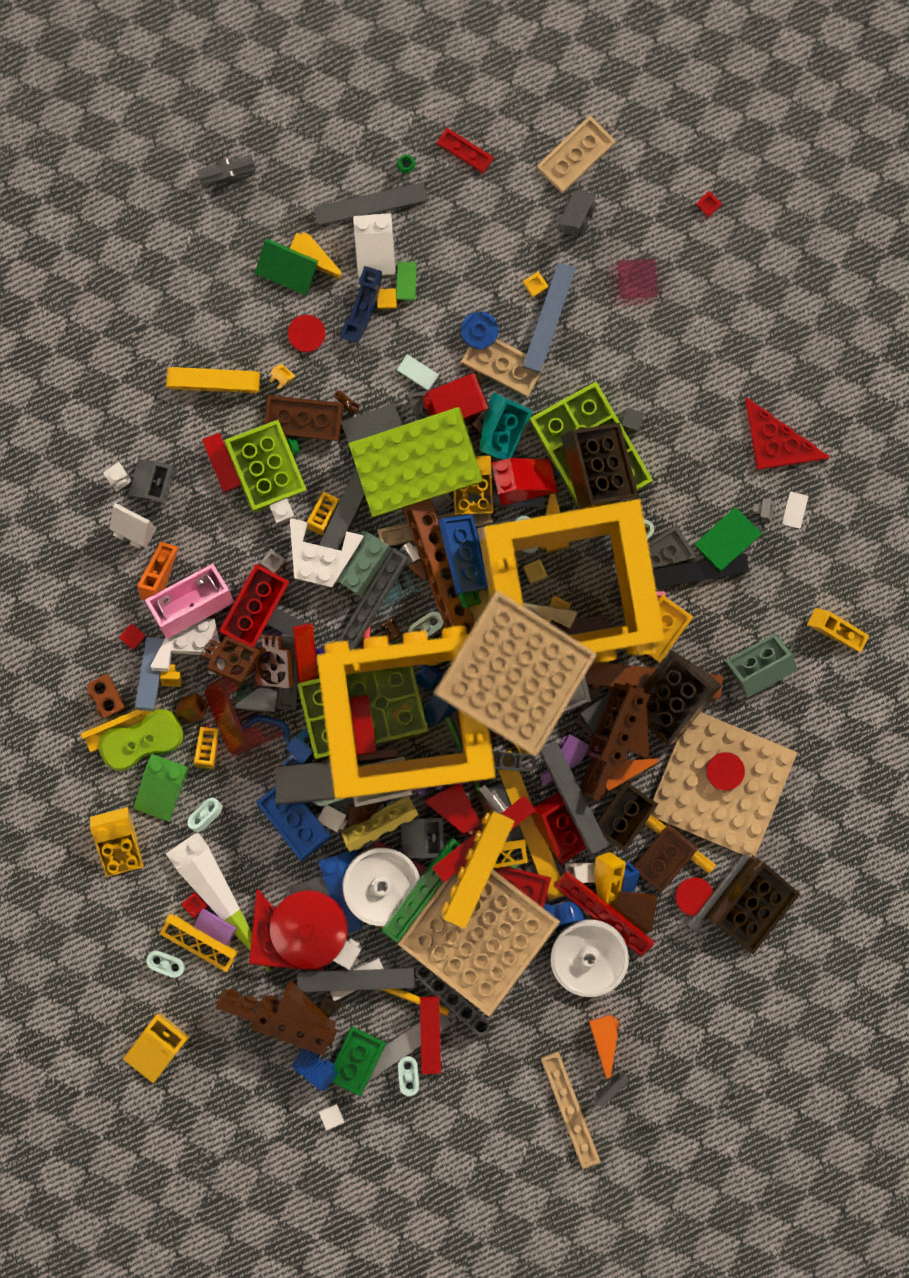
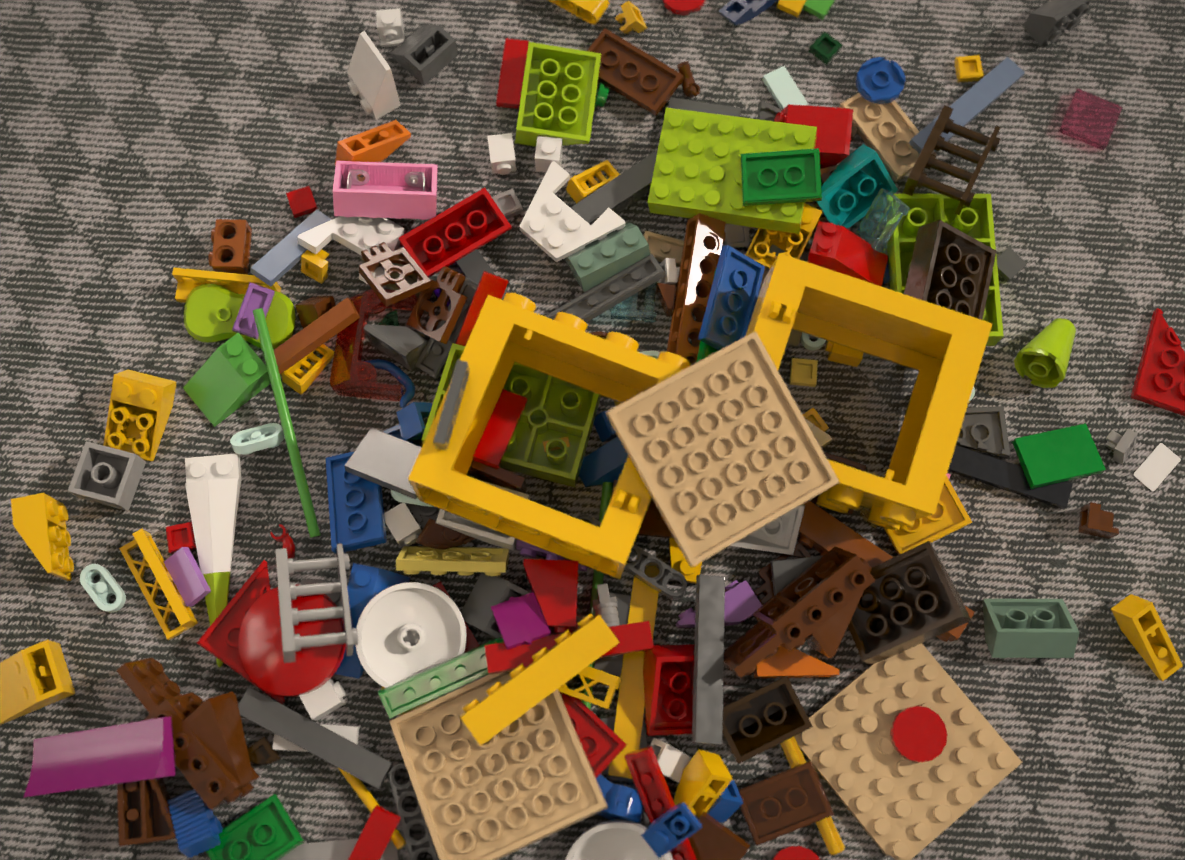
camera: 30 degrees right, 10 degrees down
none -> yellow slope [11,493,74,581]
none -> magenta arch [23,717,175,798]
none -> light grey brick [67,441,146,511]
none -> reddish brown wedge [117,777,176,846]
none -> medium lavender tile [232,282,275,340]
none -> bright green piece [253,308,321,538]
none -> red arm [270,524,296,560]
none -> dark orange tile [274,297,360,374]
none -> light grey fence [275,543,358,663]
none -> dark grey tile [433,360,470,451]
none -> white brick [487,133,516,175]
none -> magenta piece [491,592,550,650]
none -> blue slope [641,802,702,859]
none -> green tile [741,148,822,206]
none -> dark green tile [808,31,843,65]
none -> clear light blue plate [856,188,910,253]
none -> dark brown fence [903,105,1001,215]
none -> lime cone [1014,318,1076,388]
none -> reddish brown panel [1078,502,1119,539]

